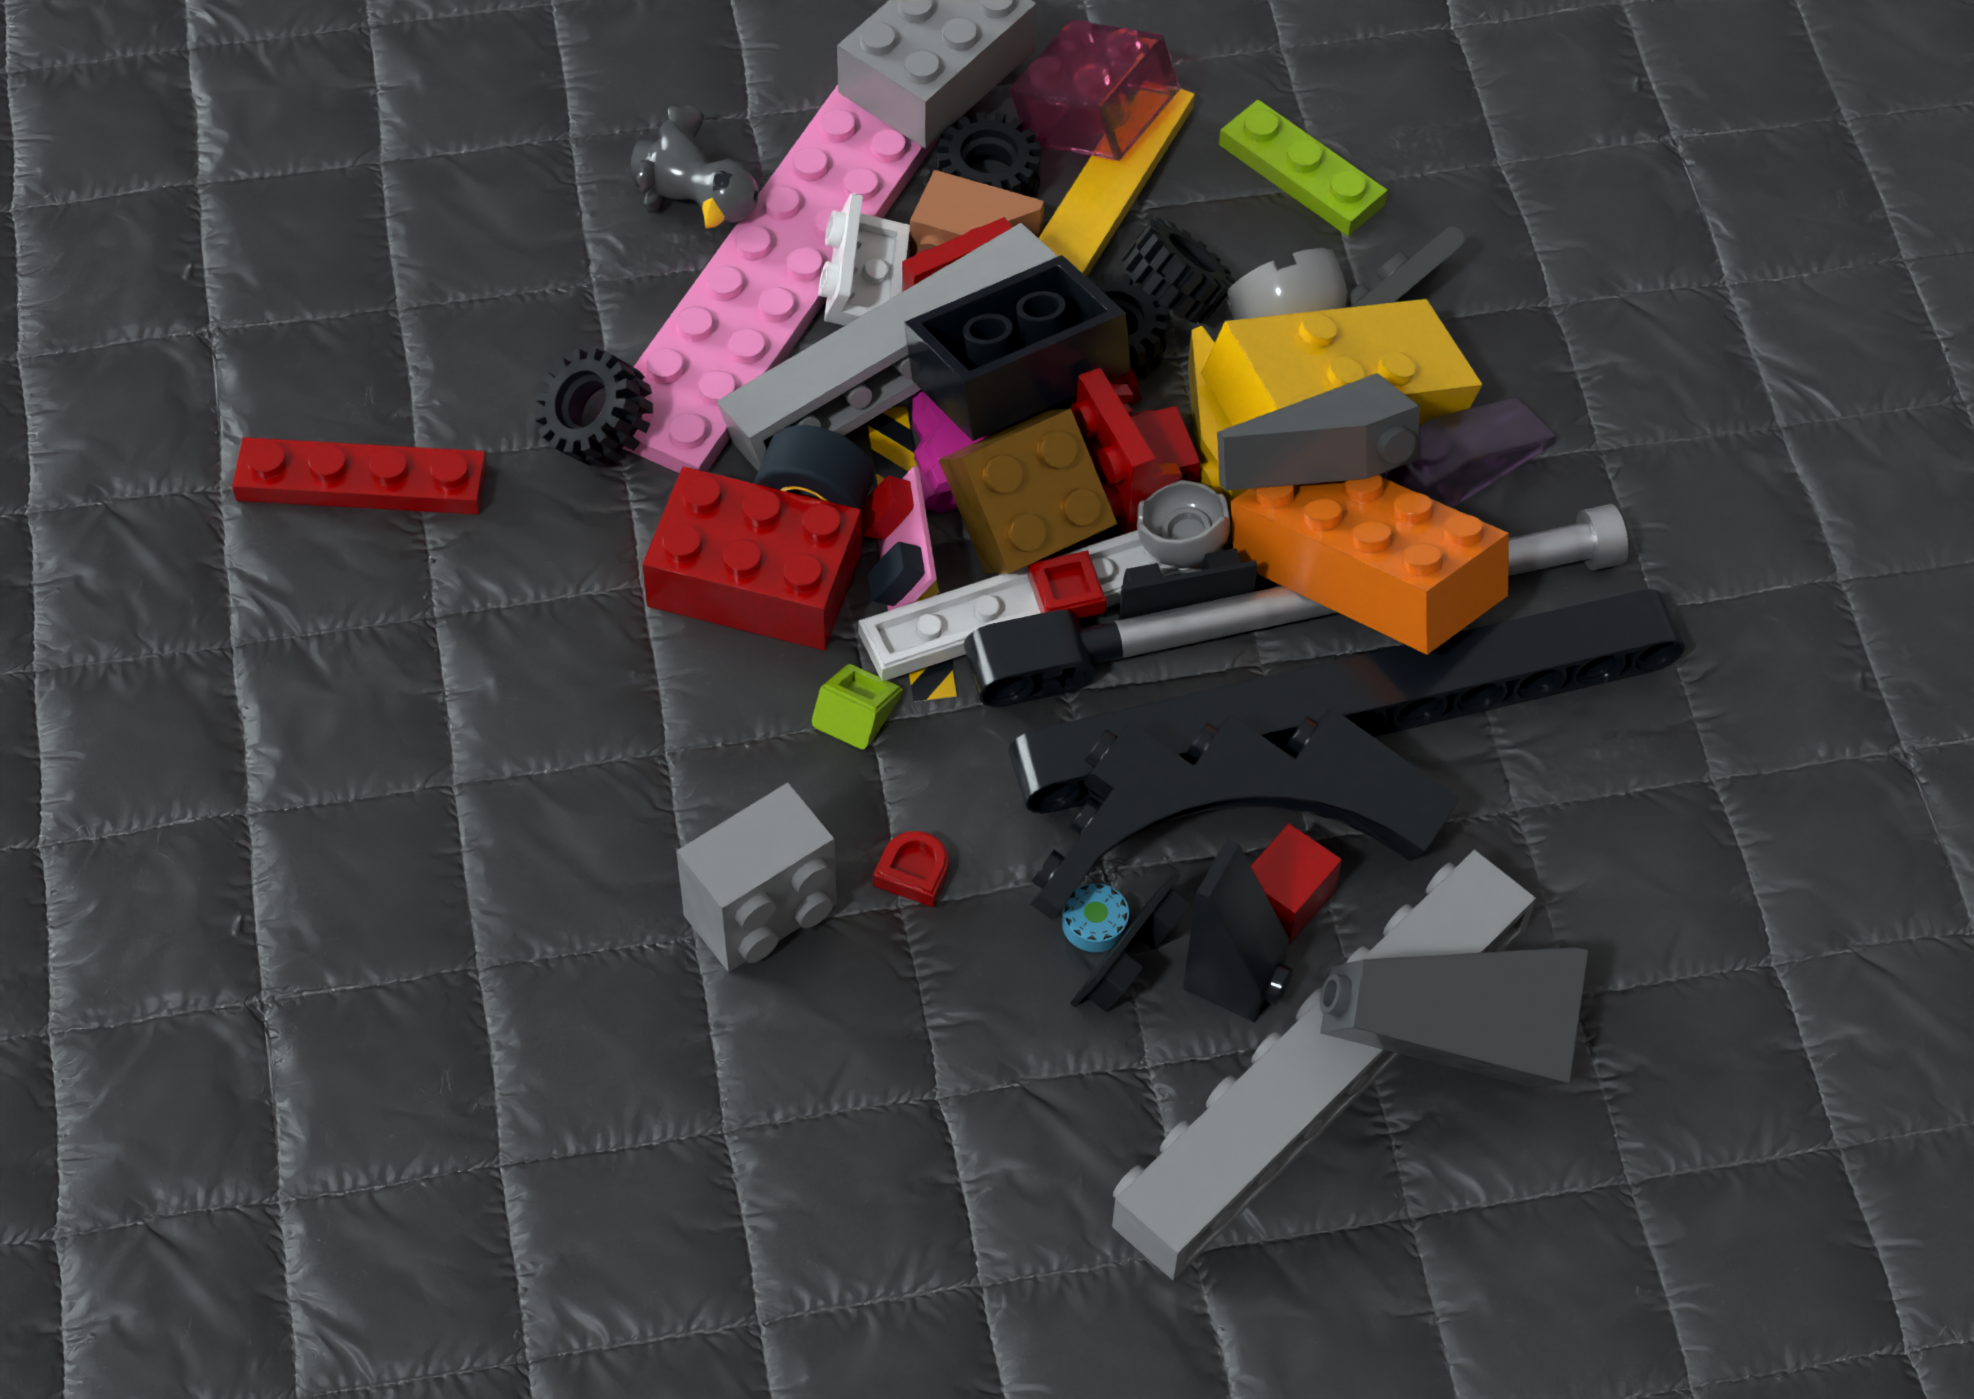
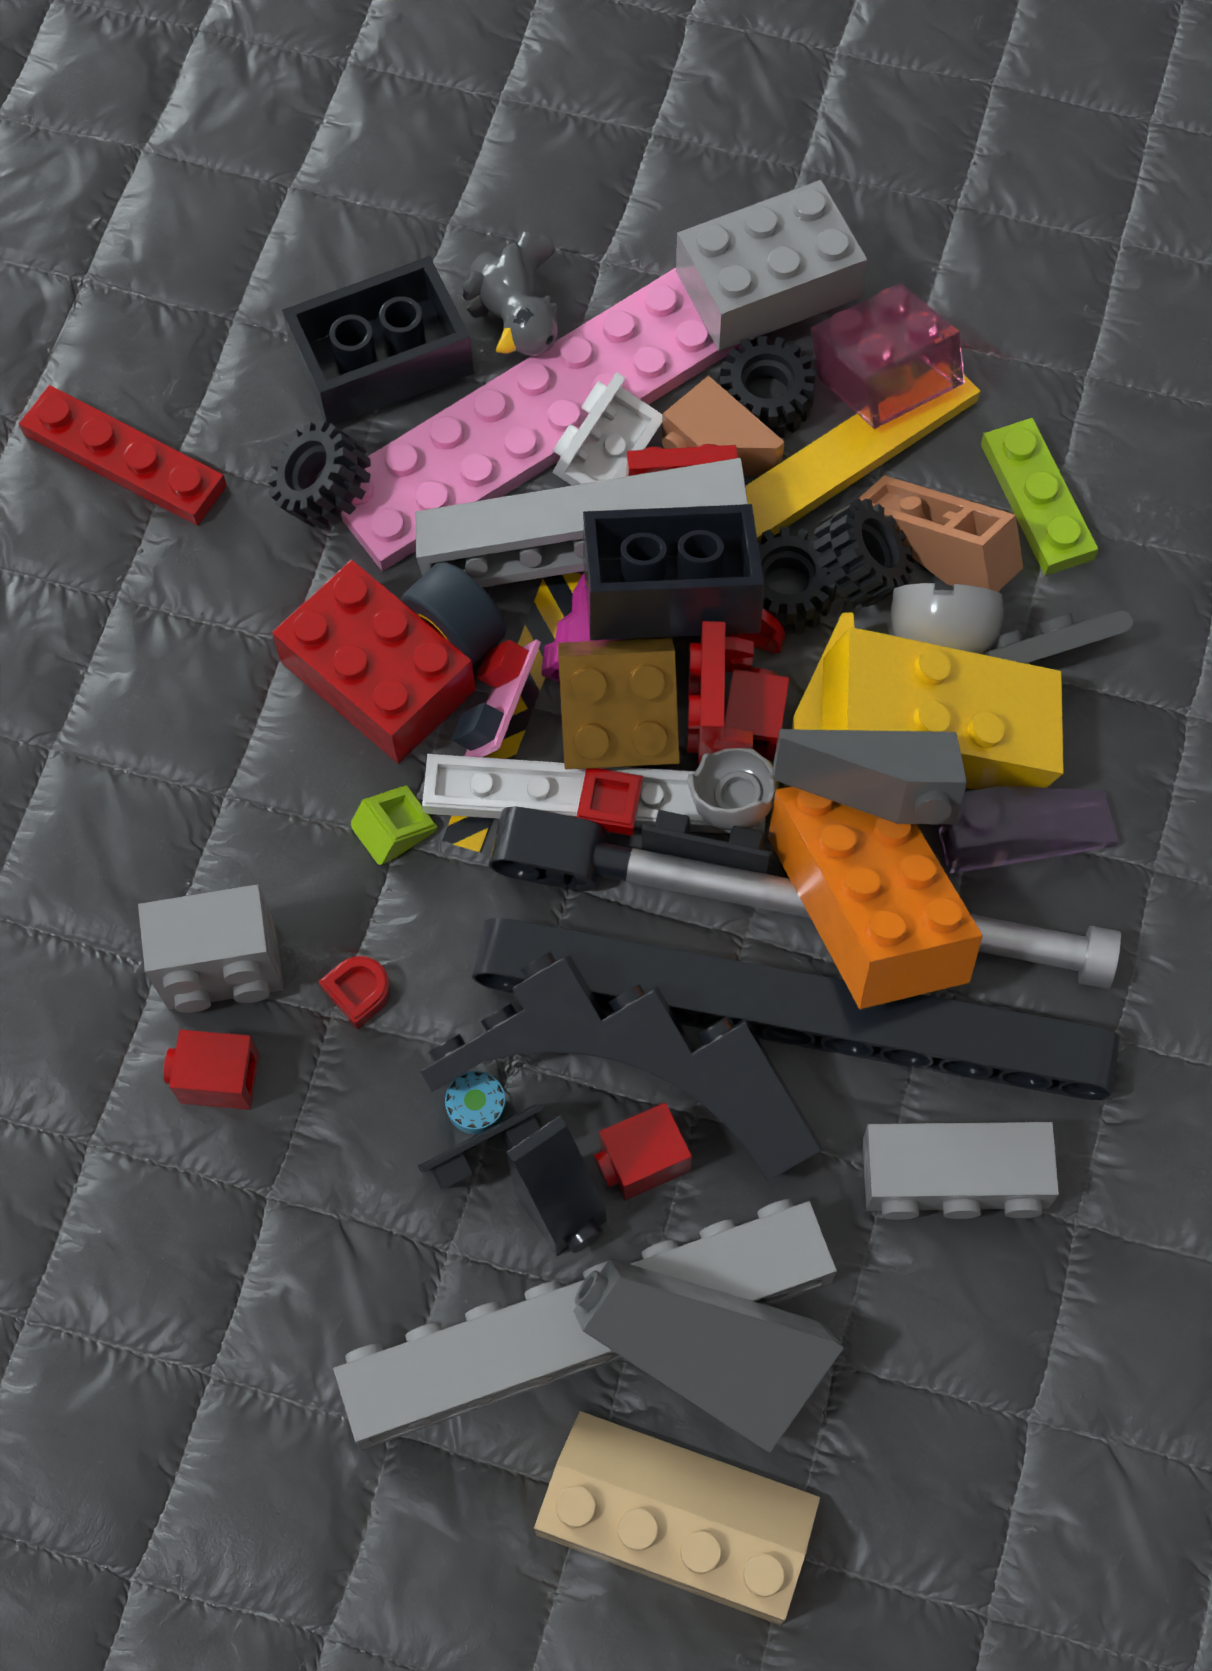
camera: 30 degrees right, 10 degrees up
none -> red brick [163,1029,260,1110]
none -> black brick [282,256,474,426]
none -> tan slope [534,1411,820,1625]
none -> nougat slope [858,475,1023,592]
none -> light grey brick [862,1122,1059,1220]

